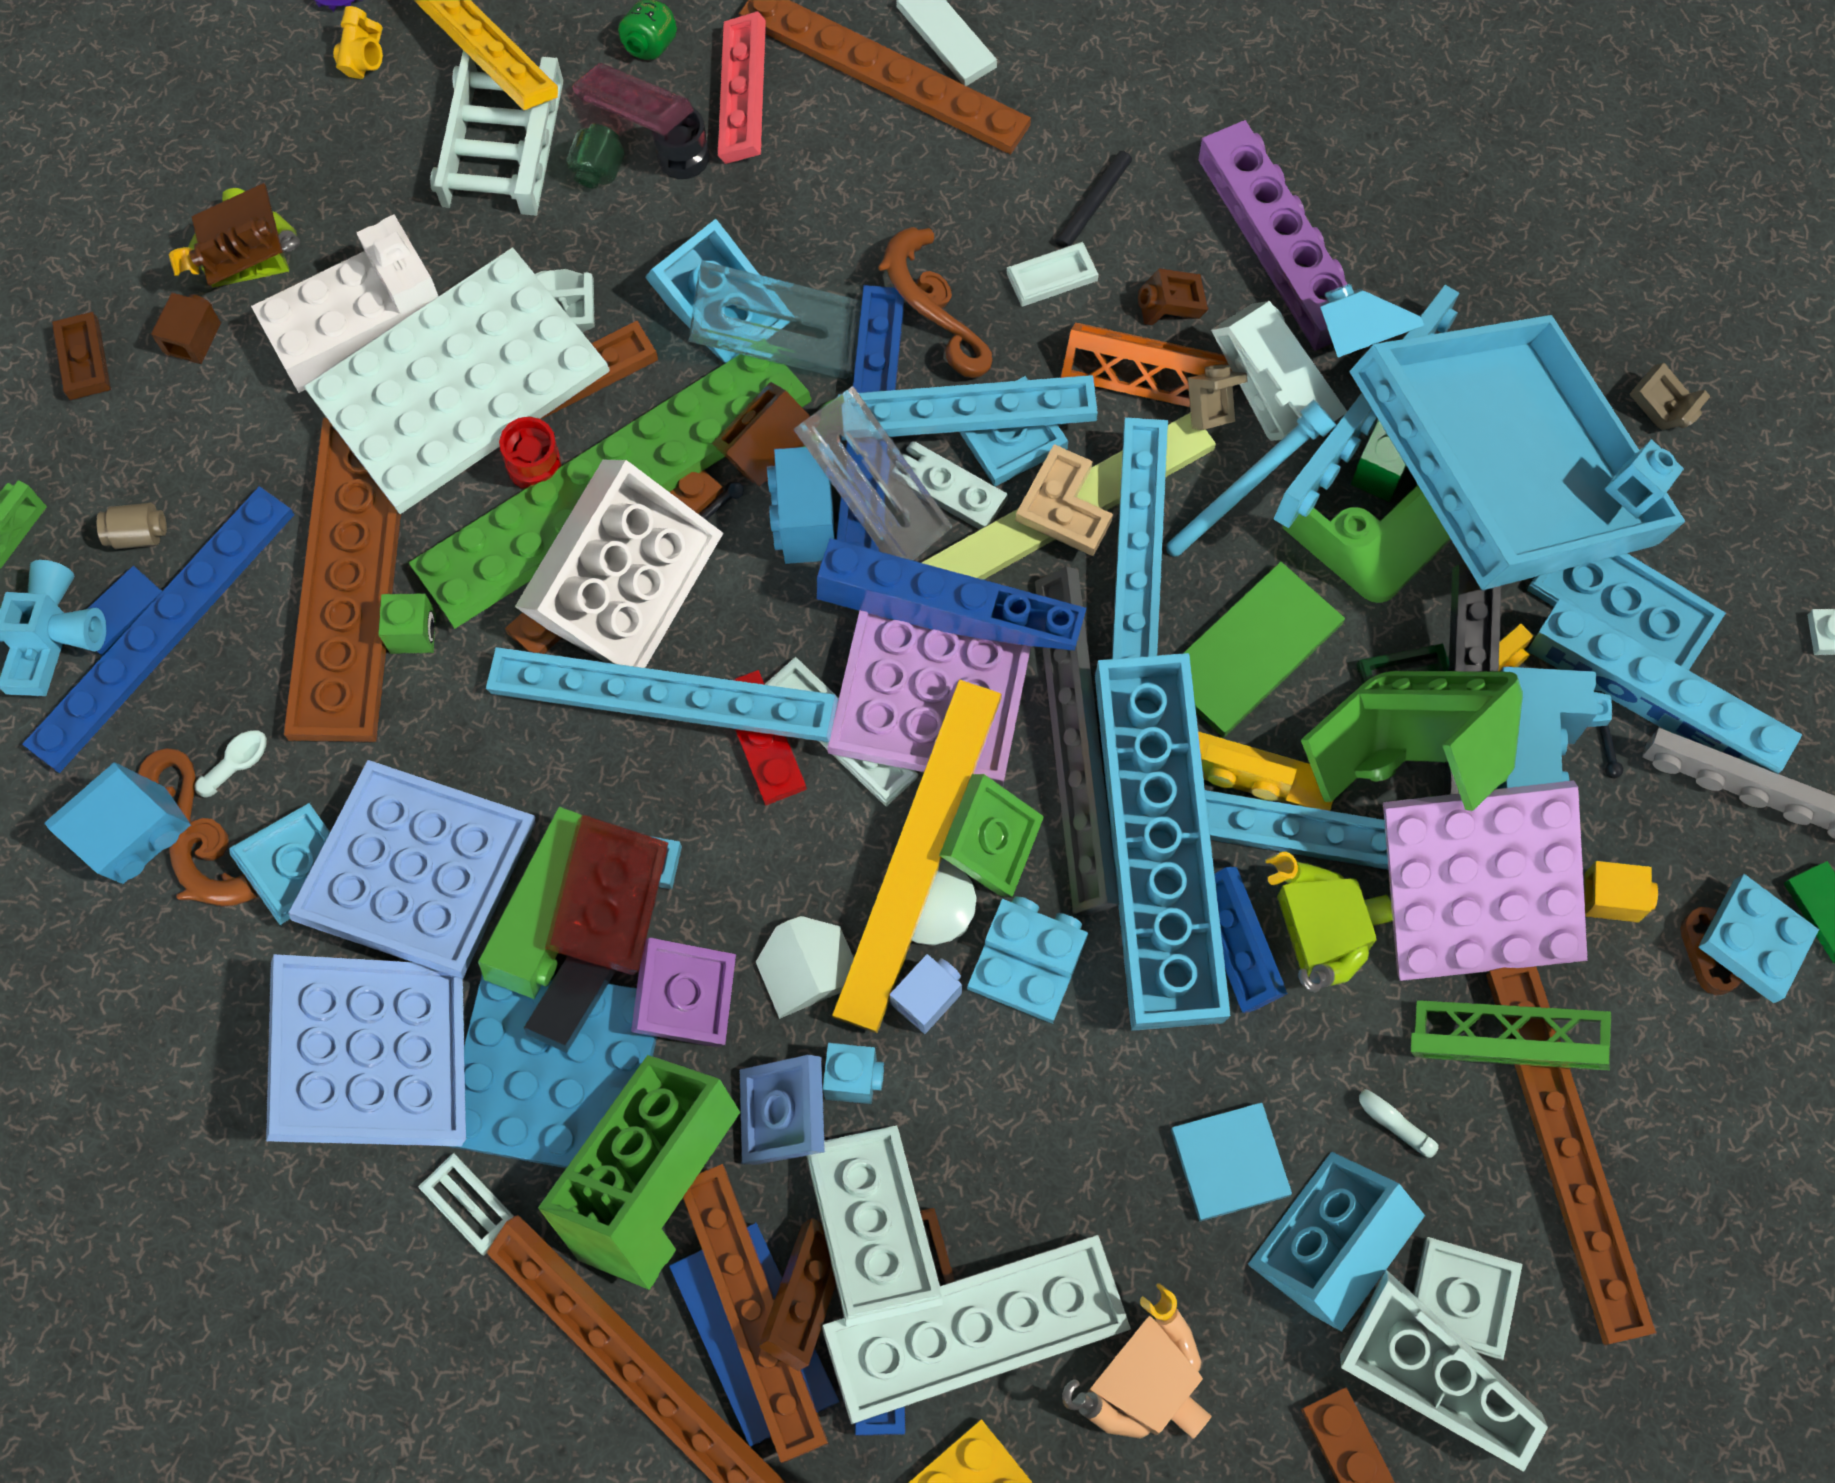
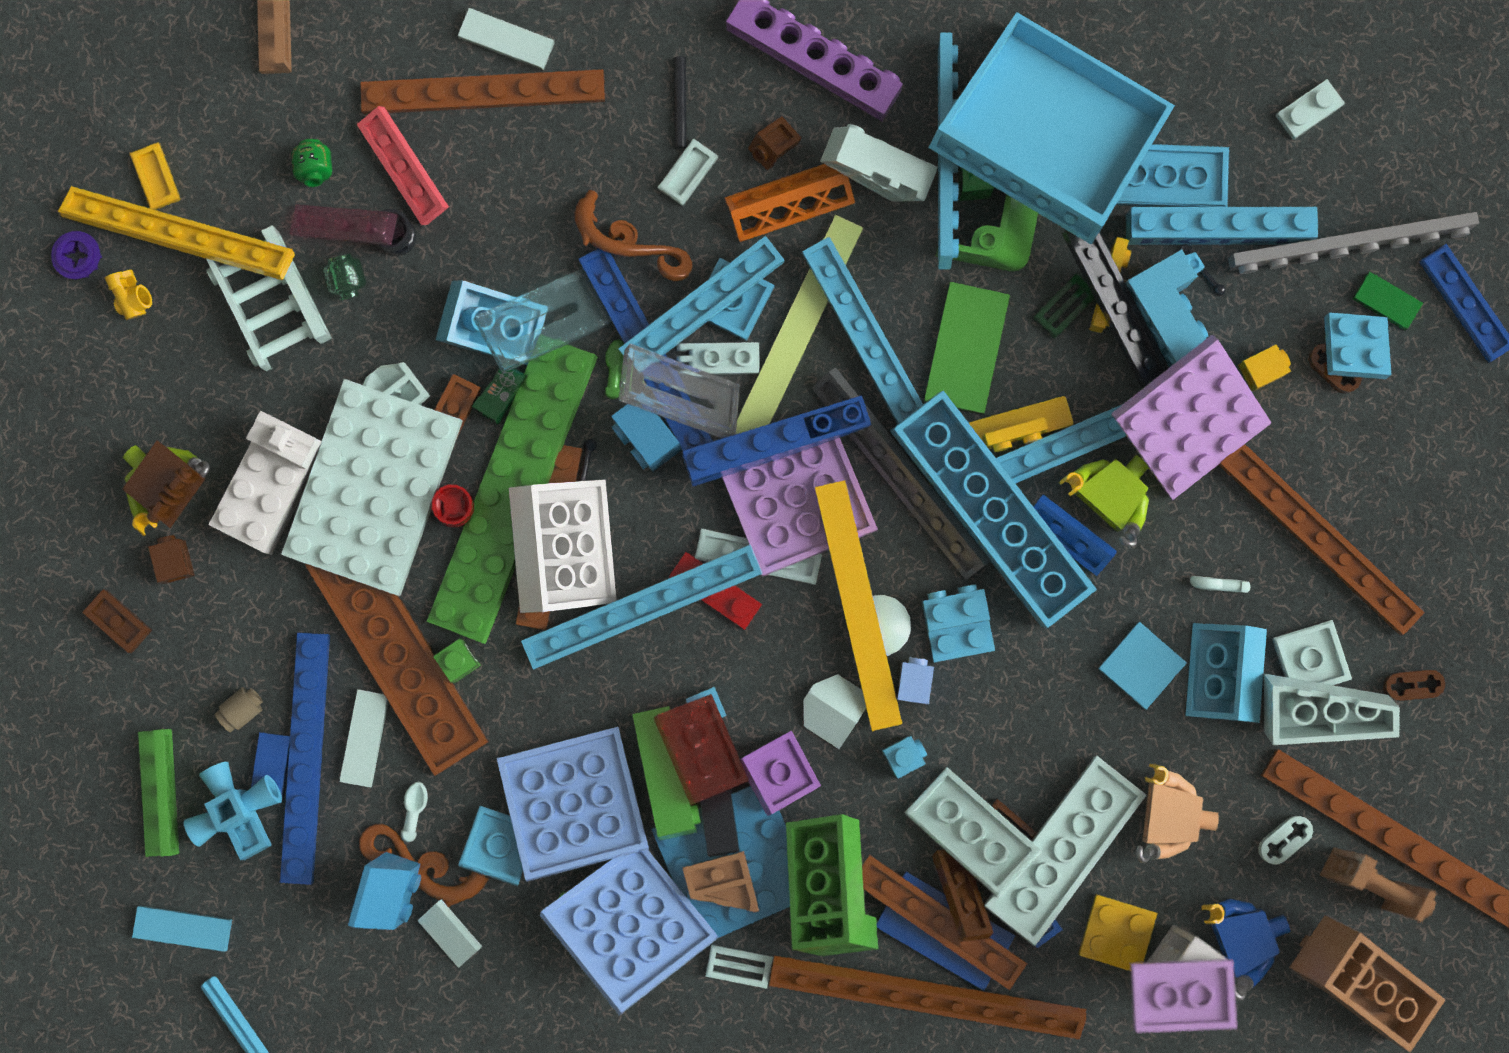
camera: 30 degrees left, 15 degrees up
reddish brown brick [712,382,818,487] -> none
medium blue plate [740,1055,825,1165] -> none
bright green plate [939,774,1044,897] -> none
tan plate [1015,444,1113,556] -> none
medium azure piece [1166,399,1337,557] -> none
dark tan bracket [1188,364,1248,430] -> none
bright green windscreen [1301,671,1523,811] -> none
medium azure slope [1319,284,1424,357] -> none
bright green fence [1411,1000,1611,1071] -> none
medium azure brick [1604,439,1684,519] -> none
dark tan bracket [1630,363,1710,430] -> none
none -> light aqua tile [339,689,388,787]
none -> light aqua tile [417,899,482,968]
none -> dark green leg [472,363,526,425]
none -> medium nougat wing [683,851,759,912]
none -> reddish brown beam [1383,670,1446,701]

